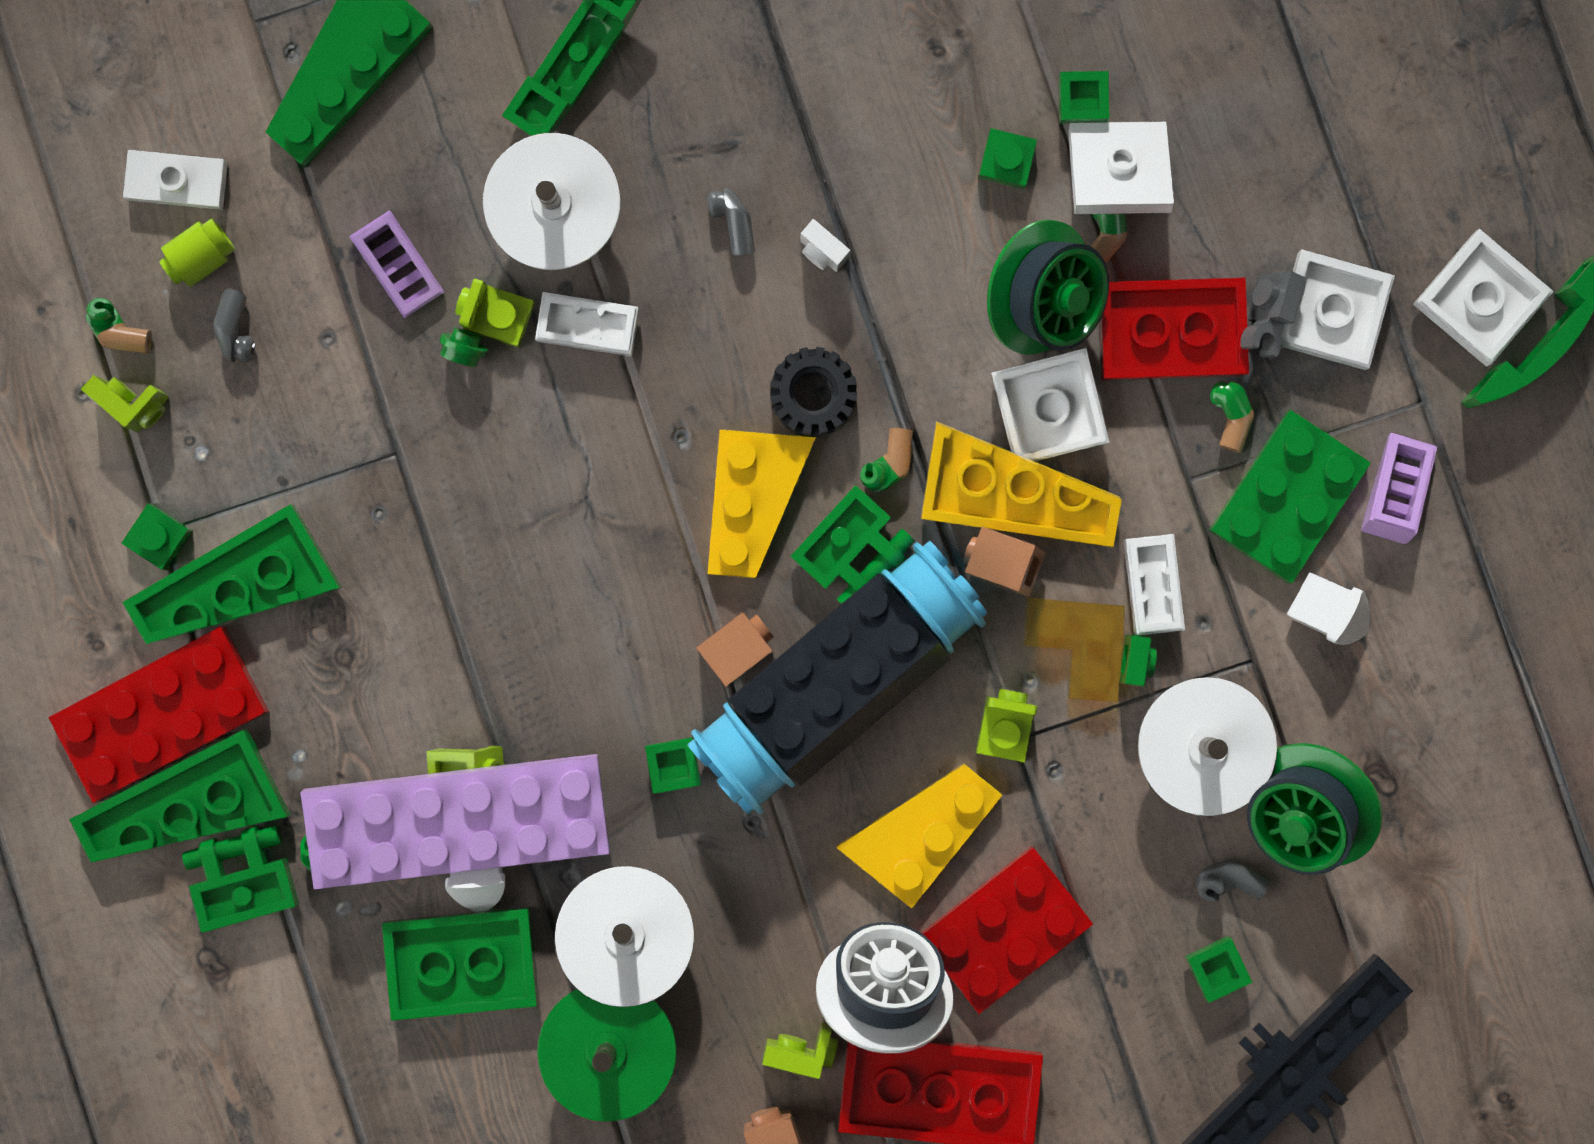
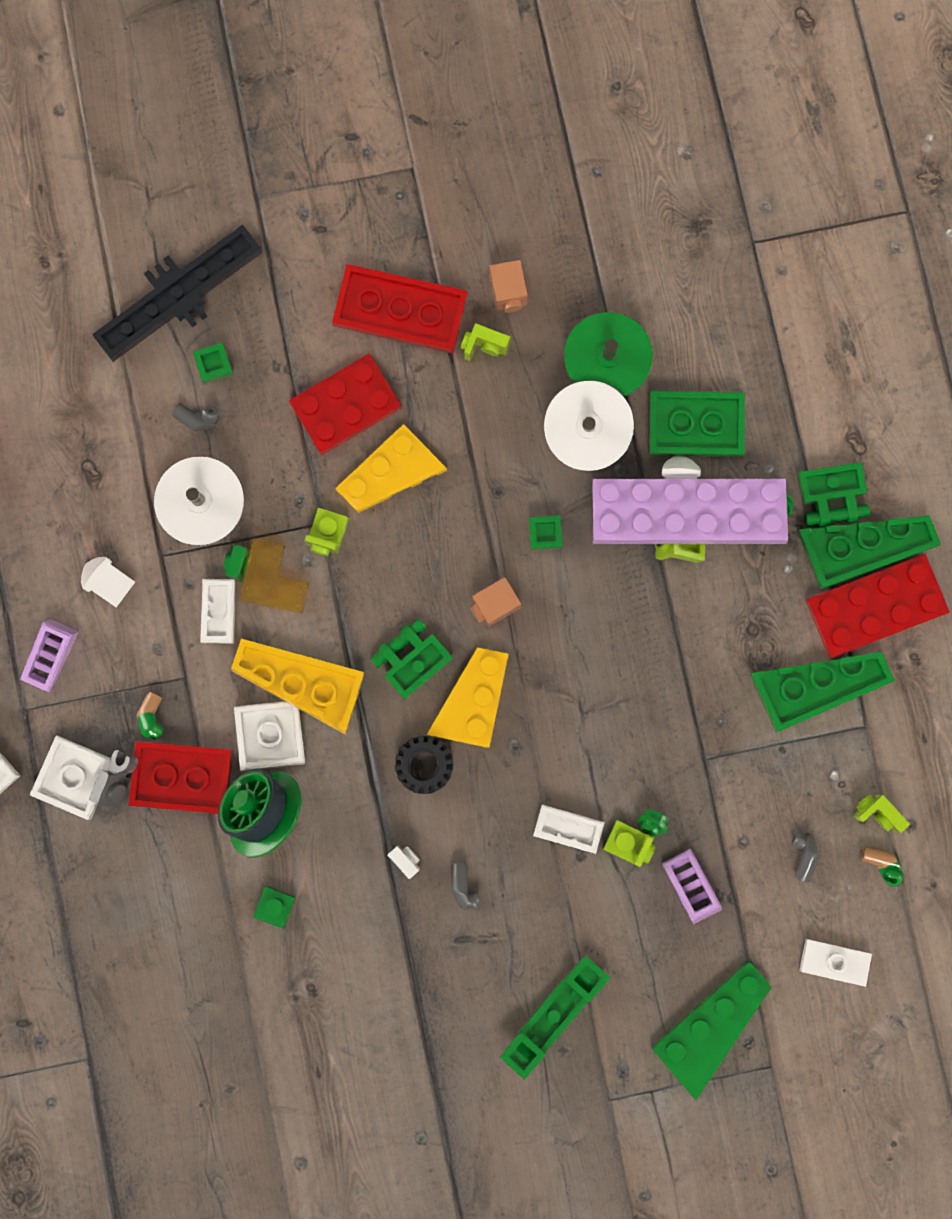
camera: 165 degrees left, 5 degrees down
green plate [121,503,193,570] -> none
lime brick [159,218,236,287] -> none
white piece [483,133,620,270] -> none
black brick [687,541,987,815] -> none
white piece [816,922,953,1053] -> none
arm [860,428,913,492] -> none
nougat brick [964,527,1046,598] -> none
green plate [1058,71,1110,124] -> none
white plate [1068,122,1174,214] -> none
arm [1091,213,1128,264] -> none
green plate [1208,409,1371,584] -> none
green piece [1247,743,1383,875] -> none

